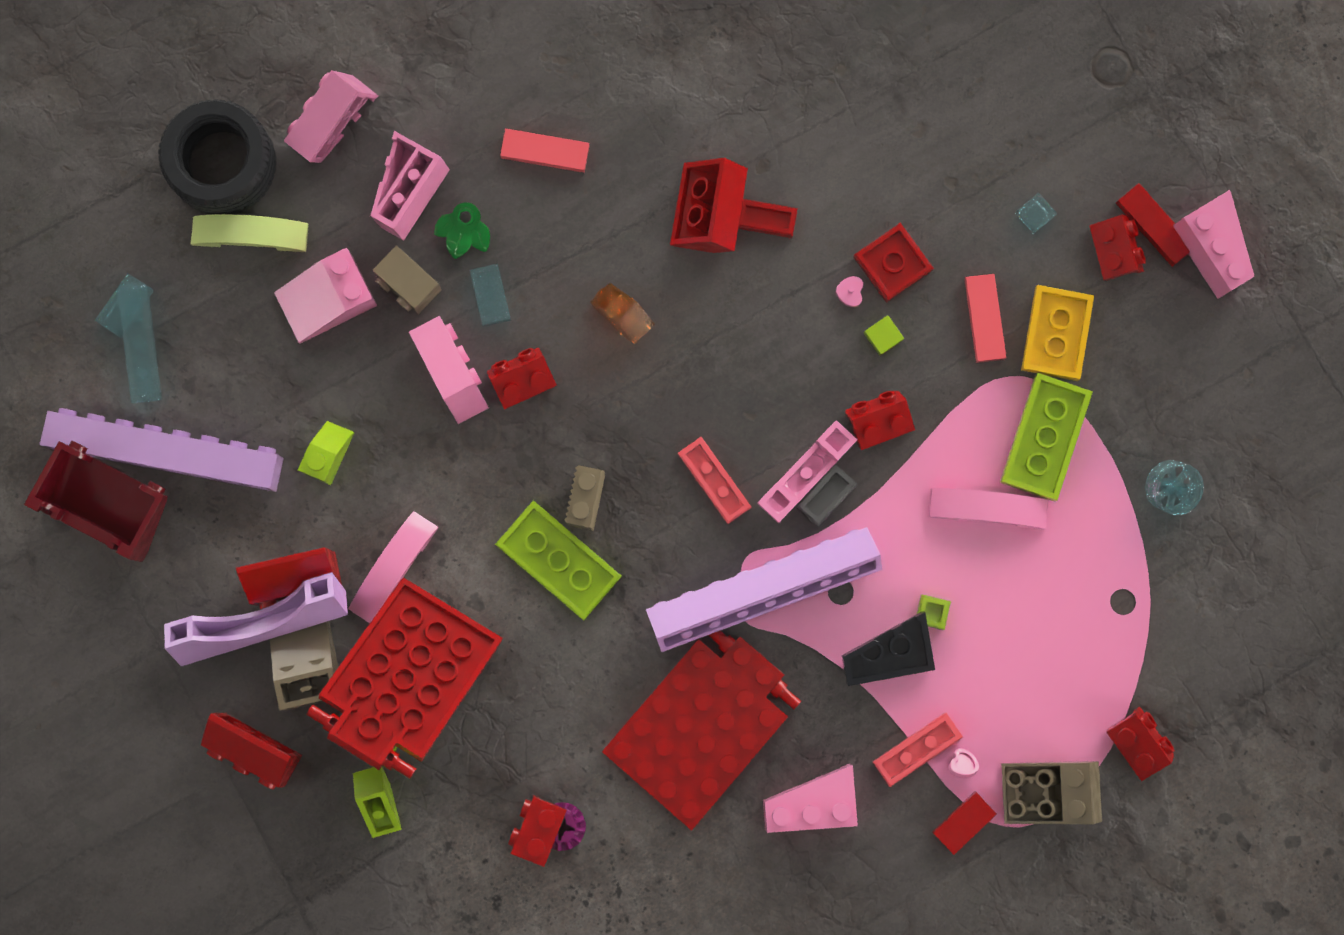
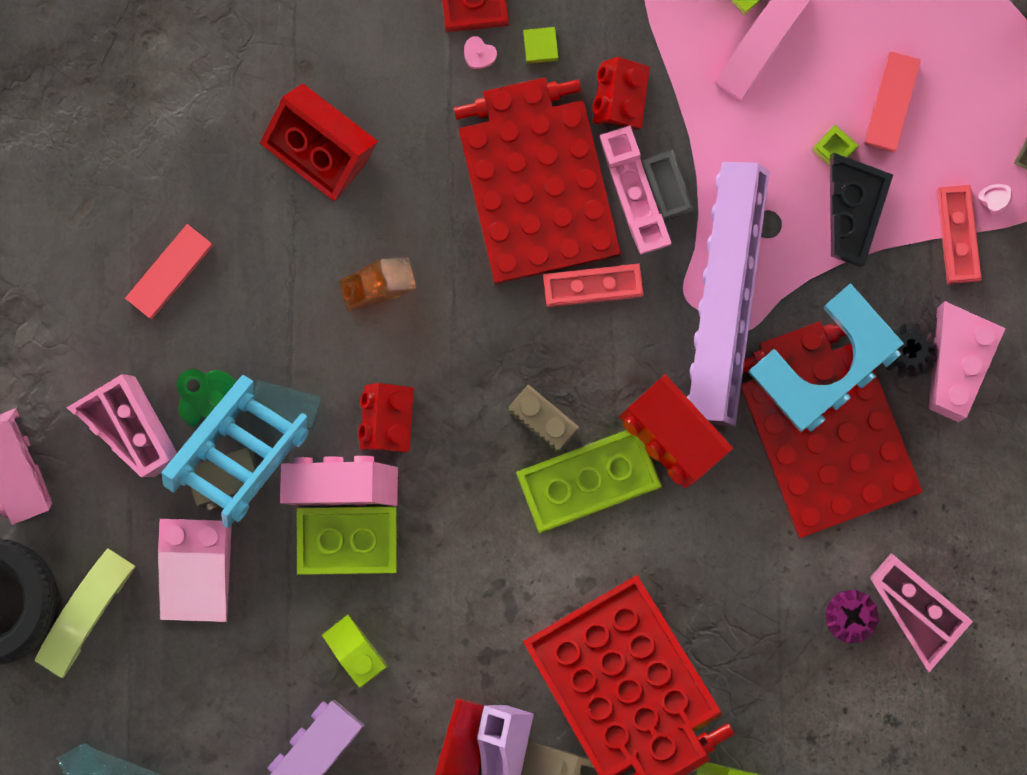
camera: 55 degrees left, 0 degrees up
bright pink slope [348,511,439,623] -> none
red bracket [508,795,567,867] -> none
red tile [738,199,798,238] -> none
none -> medium azure fence [161,374,309,529]
none -> lime plate [297,507,397,575]
none -> red plate [454,77,621,285]
none -> red slope [619,374,733,489]
none -> medium azure arch [748,283,904,432]
none -> coral tile [864,51,921,153]
none -> bright pink wedge [870,553,973,672]
none -> black gear [886,323,937,379]

